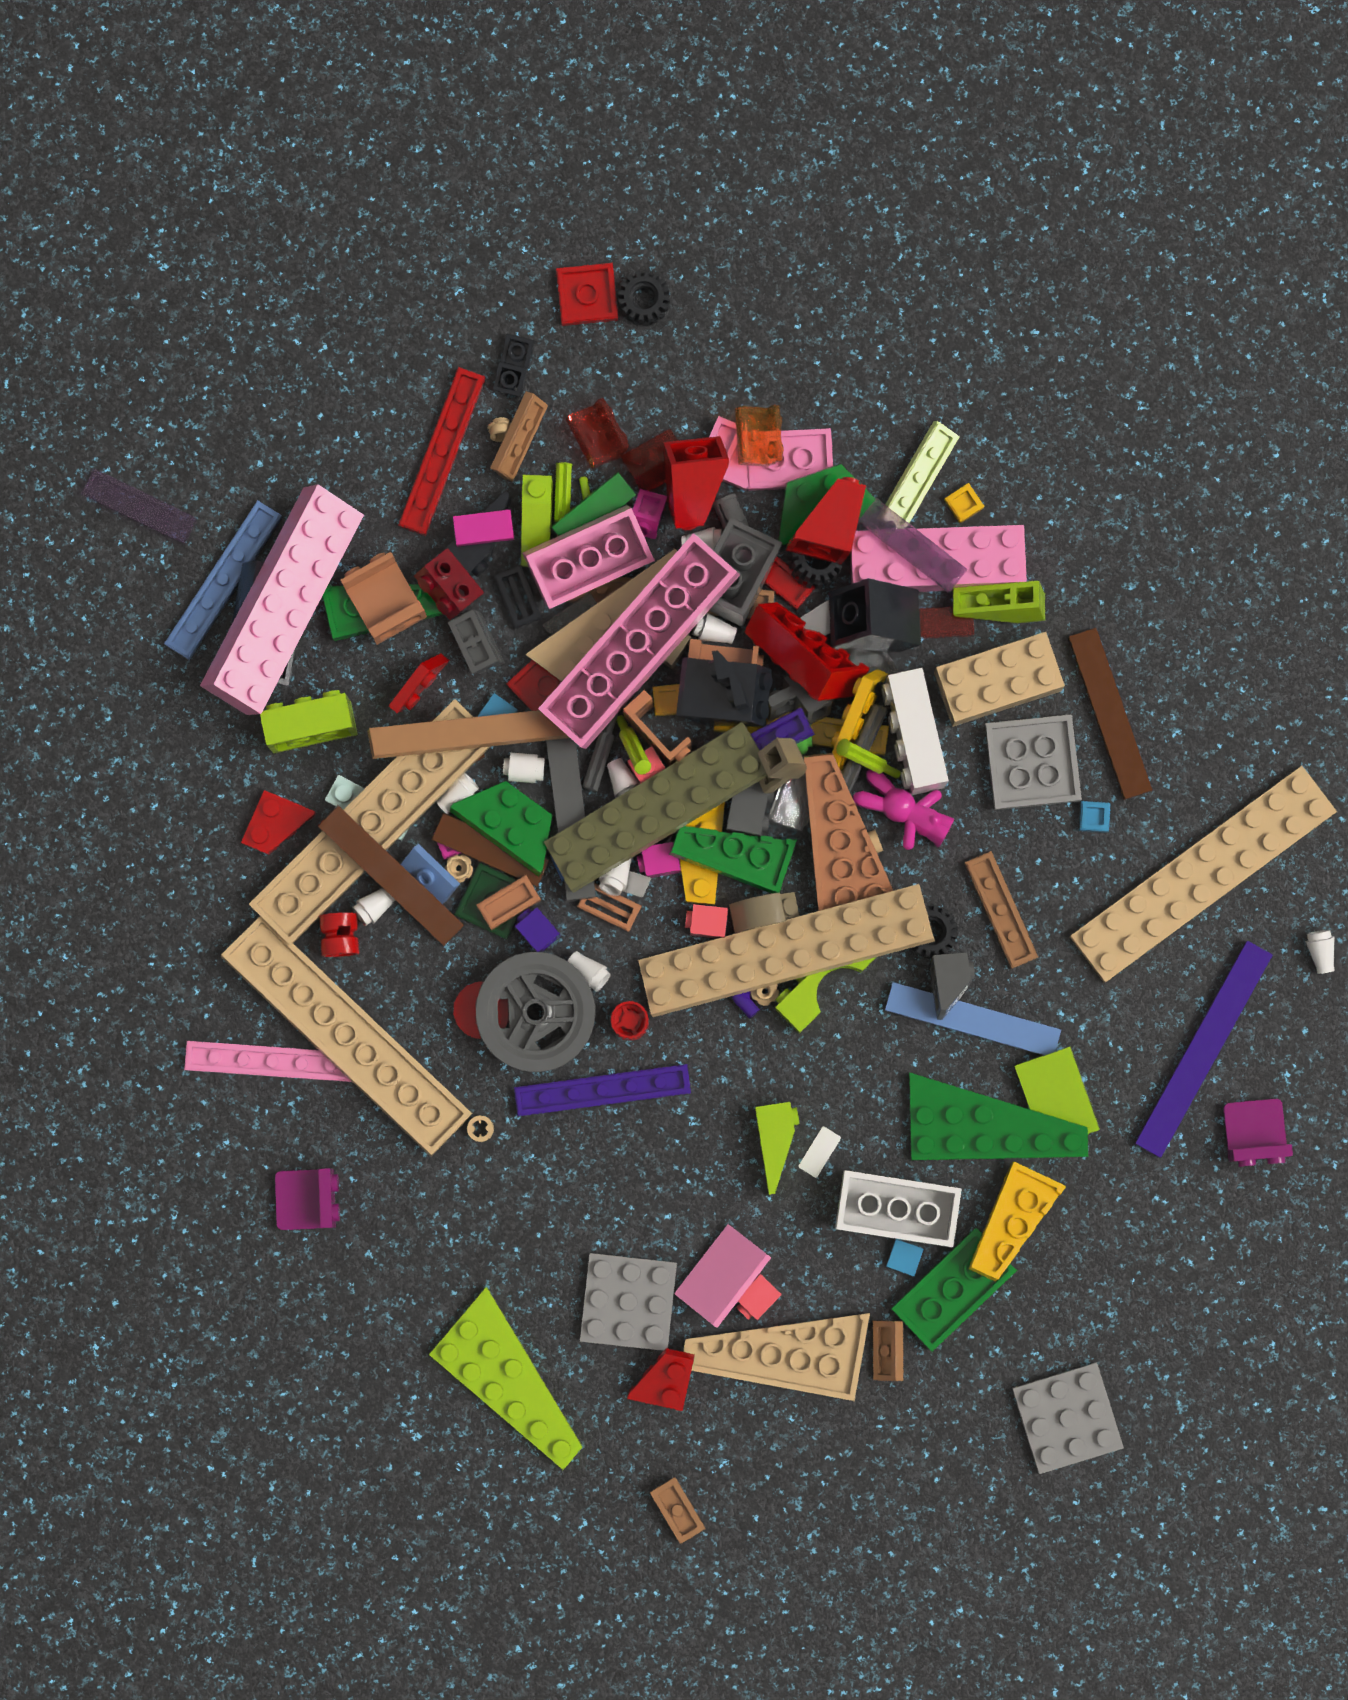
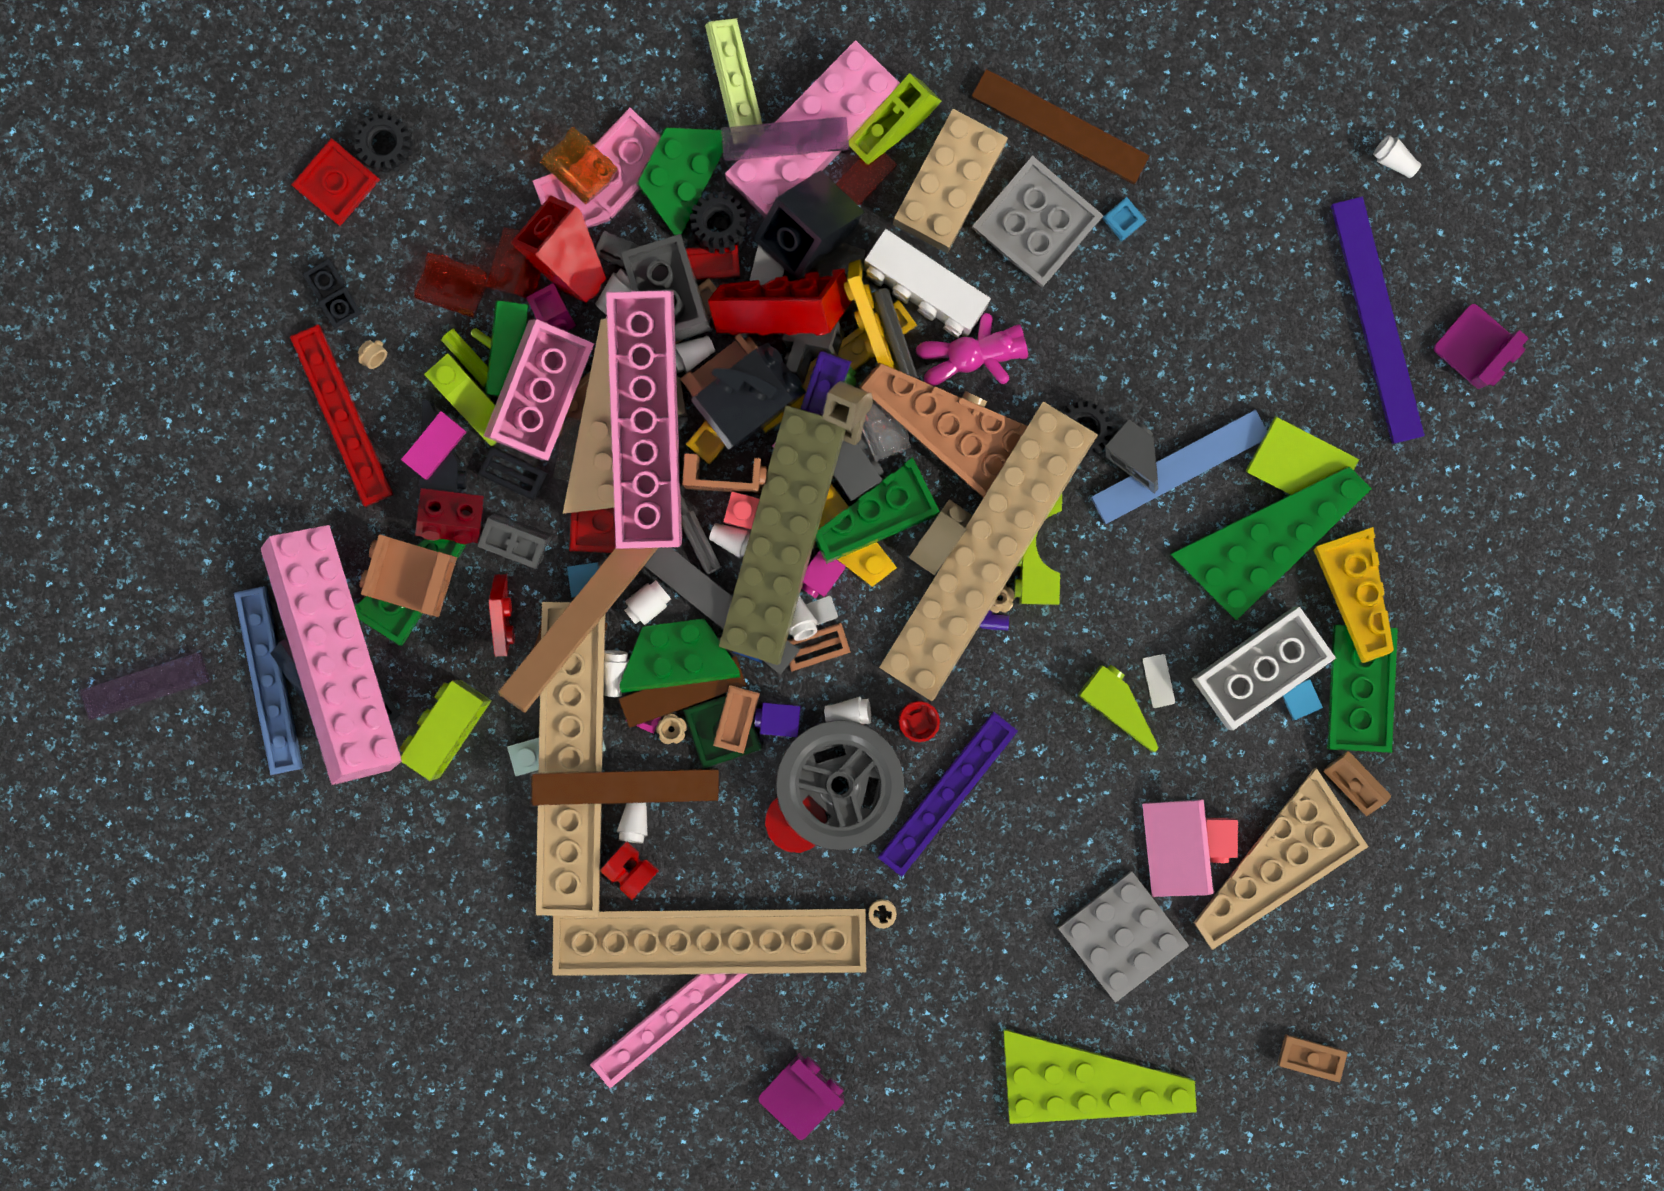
camera: 50 degrees left, 5 degrees up
red wing [241,790,316,855] -> none
medium blue plate [401,844,460,904] -> none
medium nougat tile [490,392,548,482] -> none
lime axle [616,715,651,775] -> none
red wing [627,1348,695,1411] -> none
coral brick [685,904,728,939] -> none
red slope [786,477,866,564] -> none
lime axle [836,739,901,779] -> none
yellow tile [944,483,984,523] -> none
medium nougat tile [964,851,1038,969] -> none
light grey plate [1012,1362,1124,1474] -> none
tan plate [1069,766,1337,983] -> none

